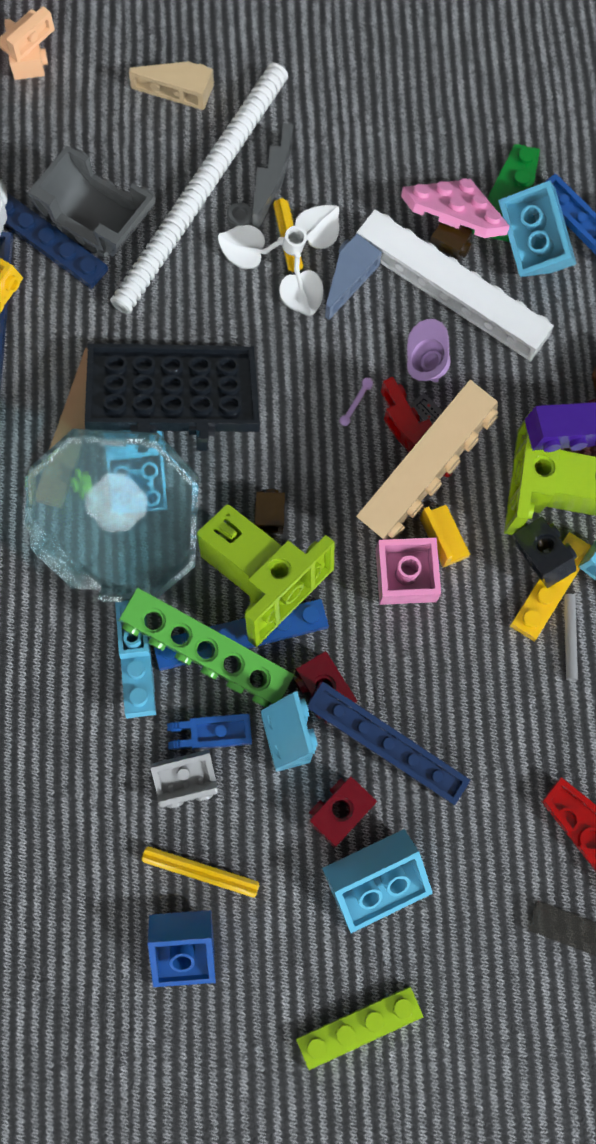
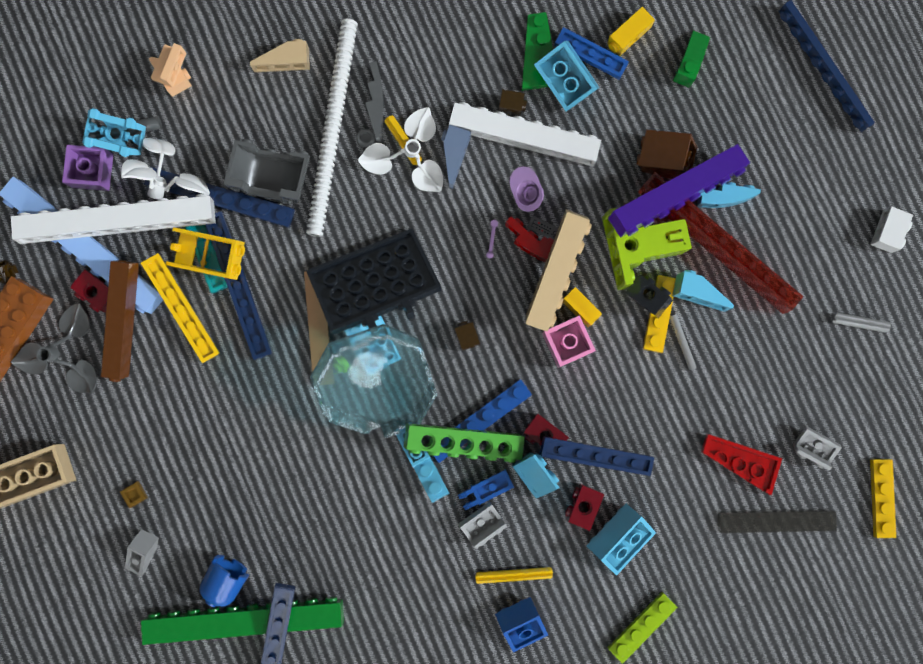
camera: 20 degrees left, 10 degrees up
lime brick [197,504,335,648] -> none
bright pink plate [401,179,510,238] -> none

